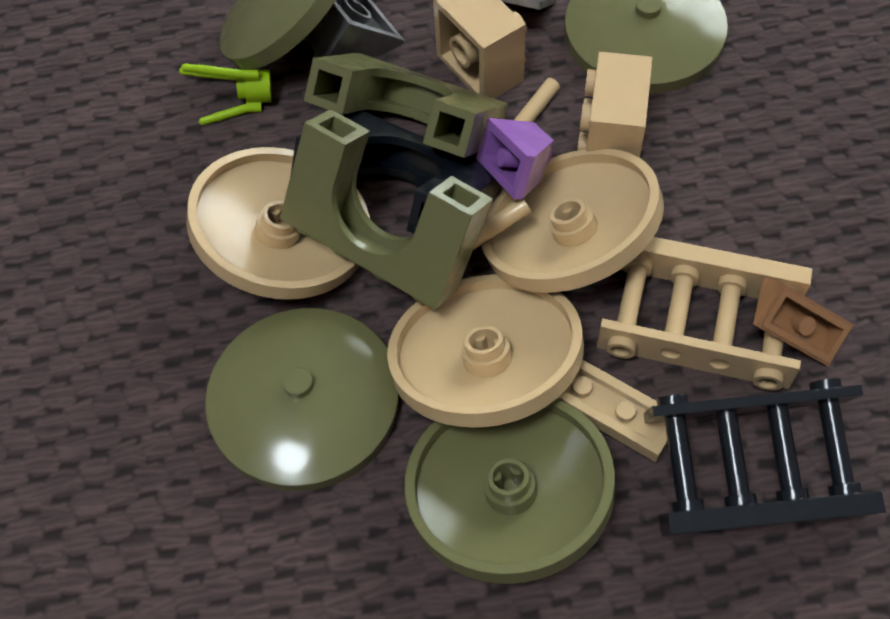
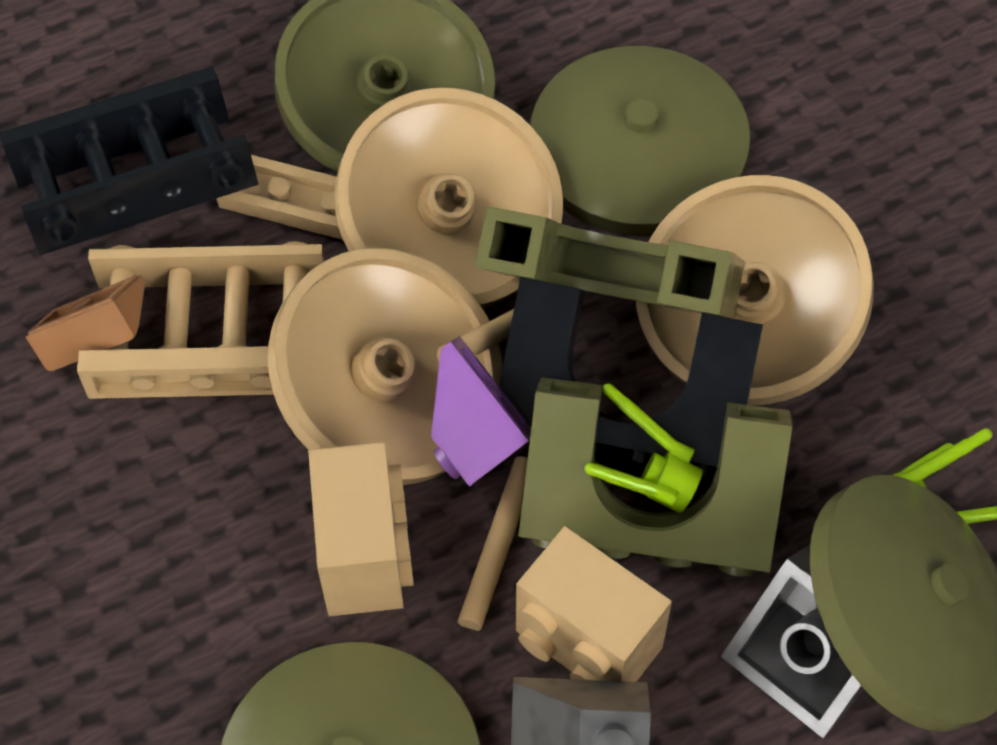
camera: 160 degrees right, 0 degrees up
none -> lime plant [584,383,703,514]

